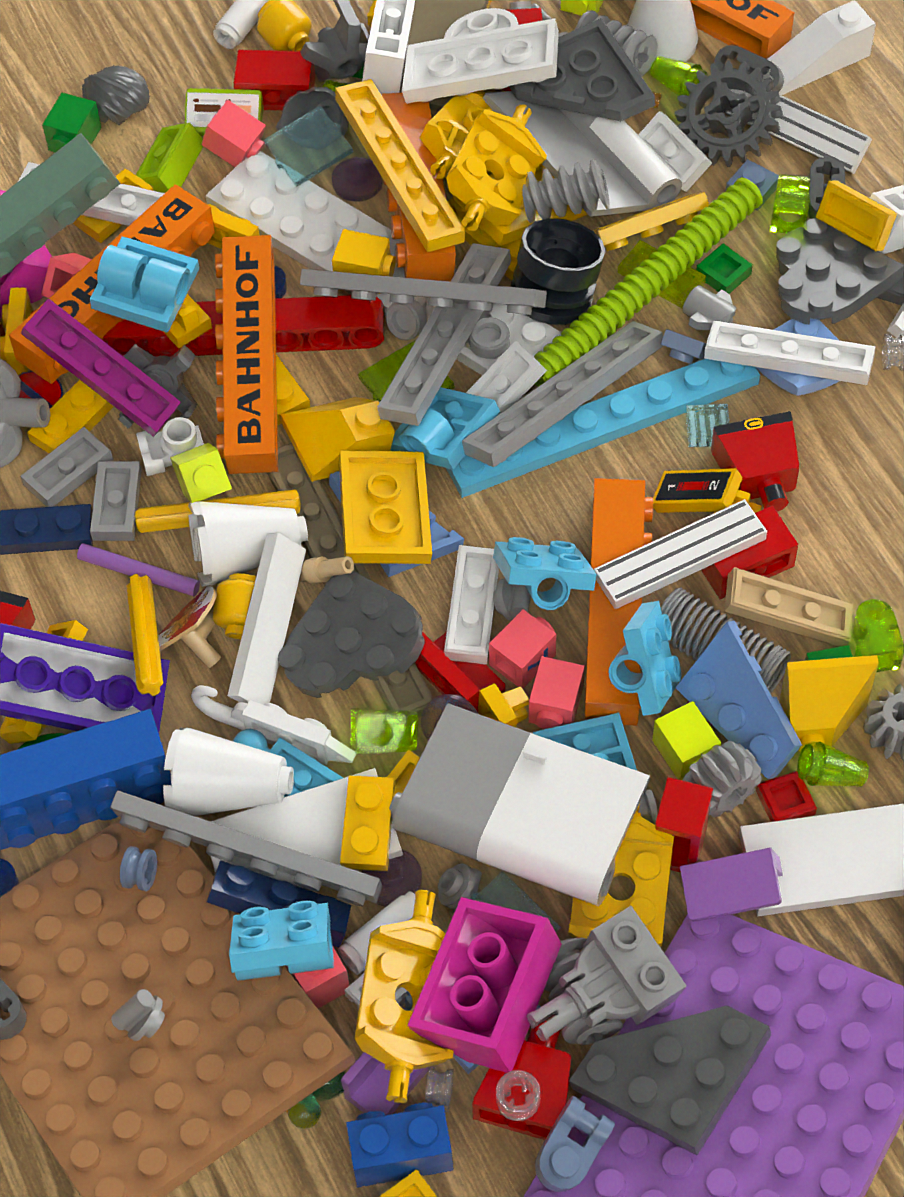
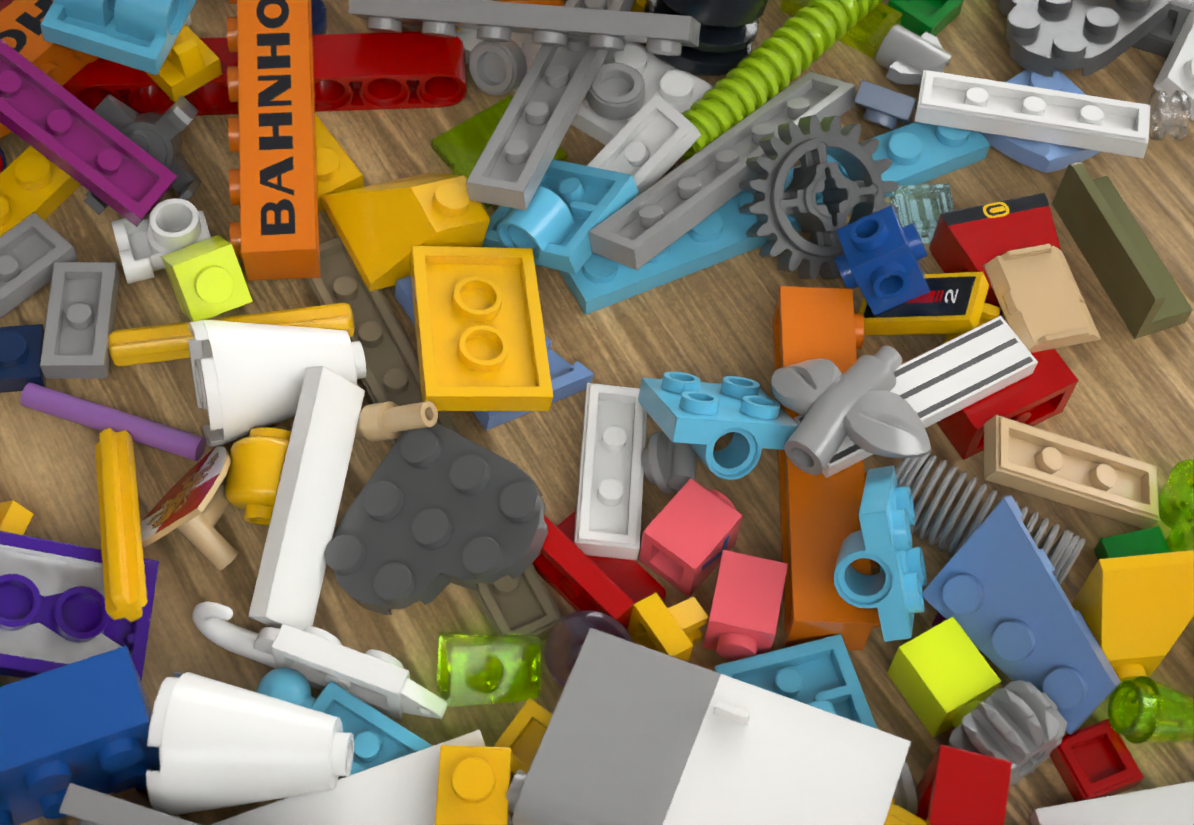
camera: 10 degrees left, 0 degrees up
none -> dark grey gear [739,115,899,279]
none -> light grey plant [771,346,931,475]
none -> blue brick [835,205,930,316]
none -> tan piece [983,244,1102,353]
none -> olive panel [1052,161,1193,339]

